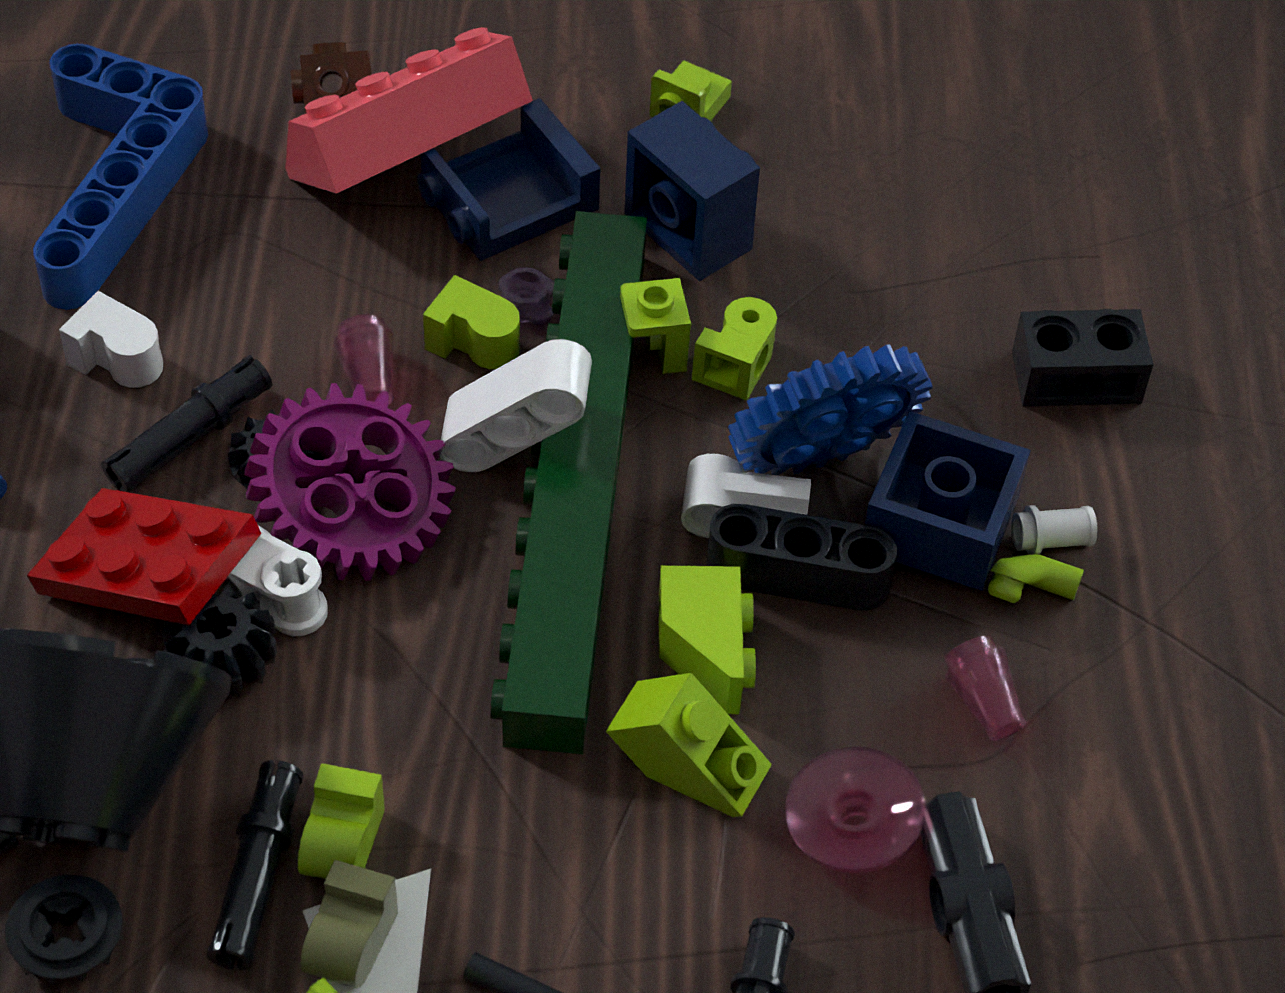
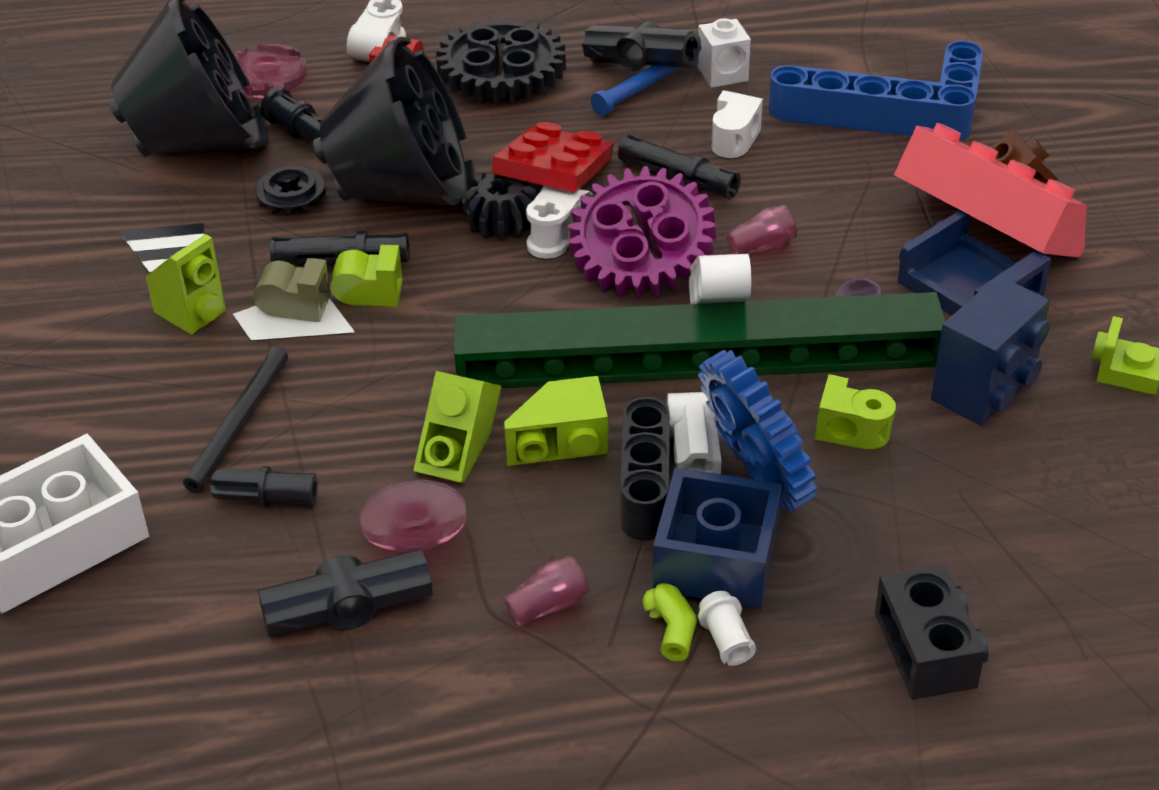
camera: 85 degrees right, 10 degrees down
lime leg [423,275,520,369] -> none
lime bracket [620,278,691,374] -> none

